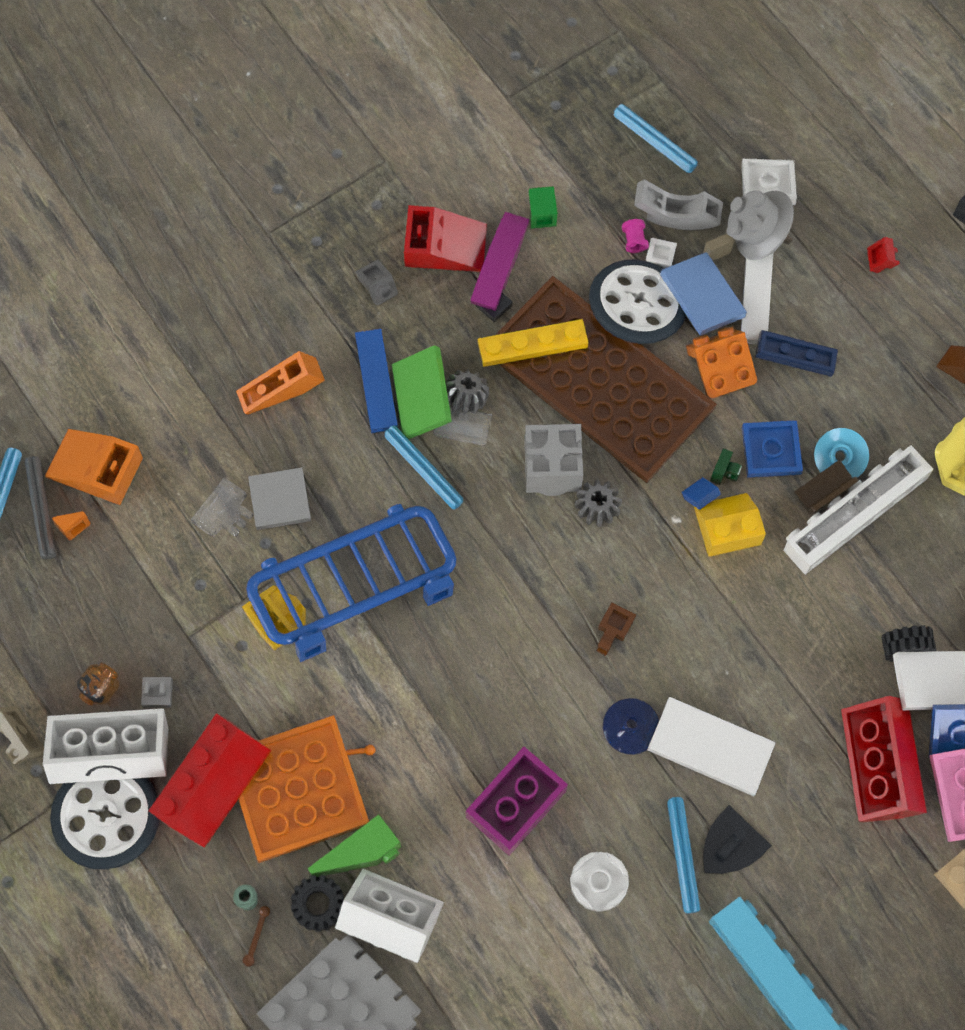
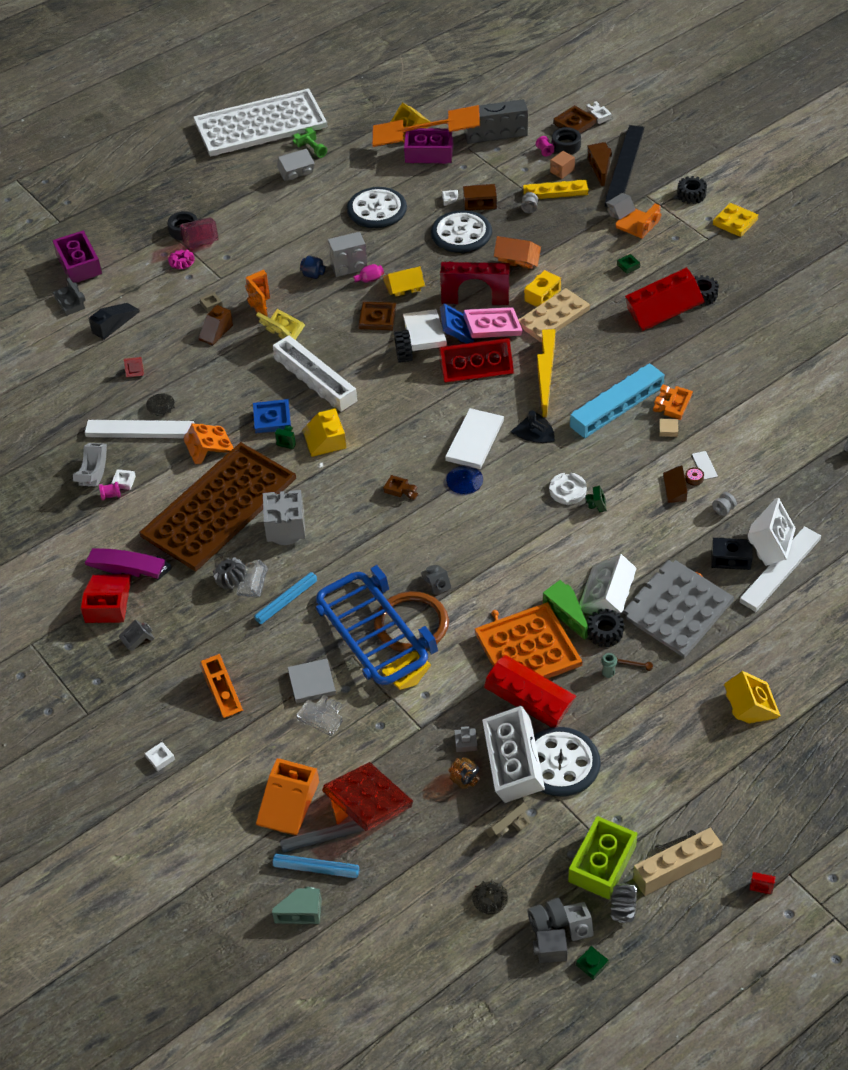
camera: 90 degrees left, 20 degrees down
blue tile [355,329,398,433] -> none
bright green tile [392,345,452,439] -> none
magenta brick [466,746,568,856] -> none
yellow plate [478,319,588,367] -> none
green panel [528,186,558,229] -> none
flat silver gear [575,479,622,527] -> none
white wedge [589,259,687,344] -> none
dark azure axle [614,104,698,173] -> none
medium blue tile [660,252,747,336] -> none
dark azure axle [667,797,700,914] -> none
blue tile [681,477,721,510] -> none
dark tan tile [703,234,734,261] -> none
light grey piece [727,190,794,260] -> none
white tile [741,159,797,205] -> none
dark blue tile [755,330,838,377] -> none
dark brown panel [794,460,859,514] -> none
medium azure dish [814,428,869,478] -> none
none -> white tile [145,742,175,771]
none -> clear smoke gear [146,393,175,416]
none -> clear red plate [322,762,413,831]
none -> dark orange wedge [374,591,449,652]
none -> dark grey bracket [421,565,451,595]
none -> yellow slope [537,329,556,417]
none -> dark green tile [585,485,607,513]

